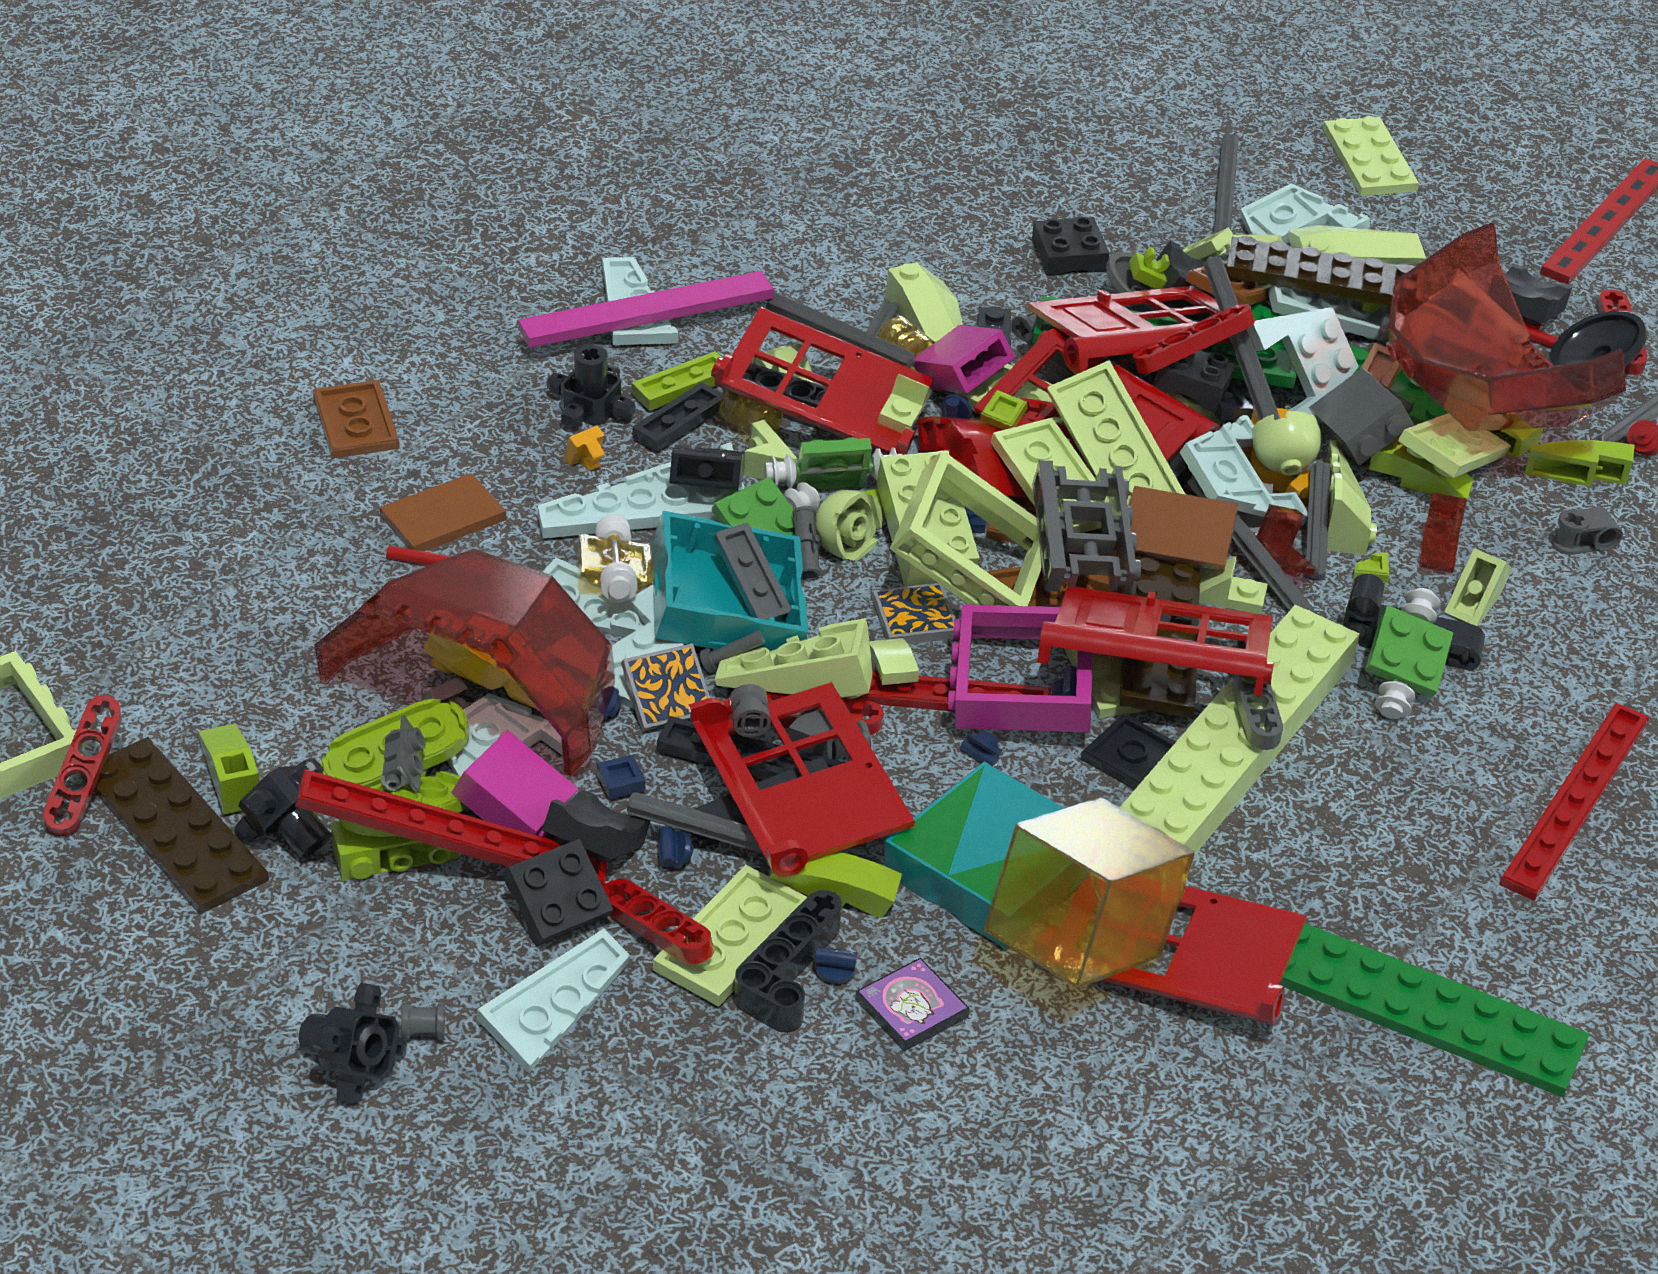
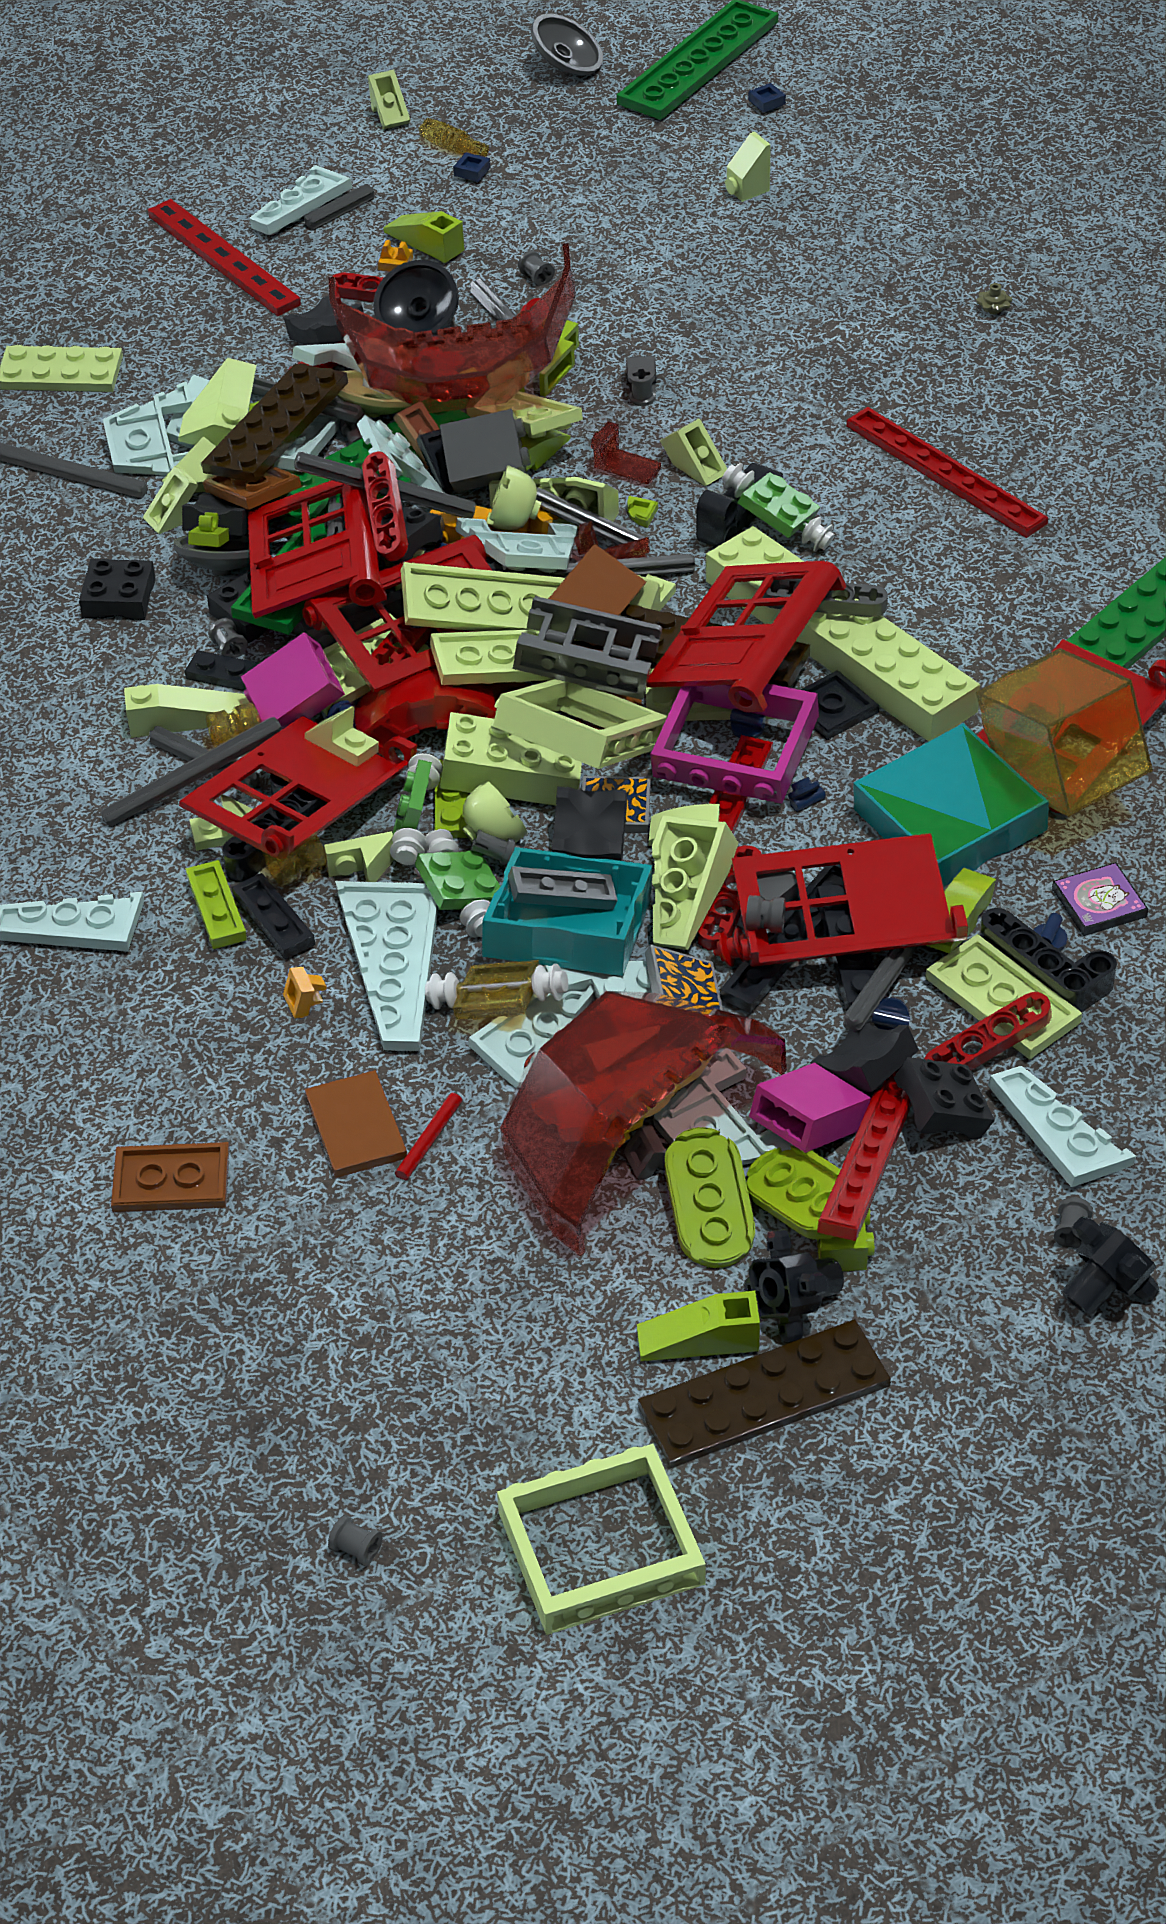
camera: 70 degrees left, 5 degrees up
red beam [43,695,122,836] -> none
dark grey hinge [381,715,426,793] -> none
dark pink tile [518,271,774,348] -> none
black piece [547,344,635,427] -> none
dark blue plate [597,755,646,800] -> none
black brick [669,445,745,491] -> none
dark grey piece [700,630,765,674] -> none
lime tile [981,390,1027,430] -> none
none -> black brick [551,786,627,861]

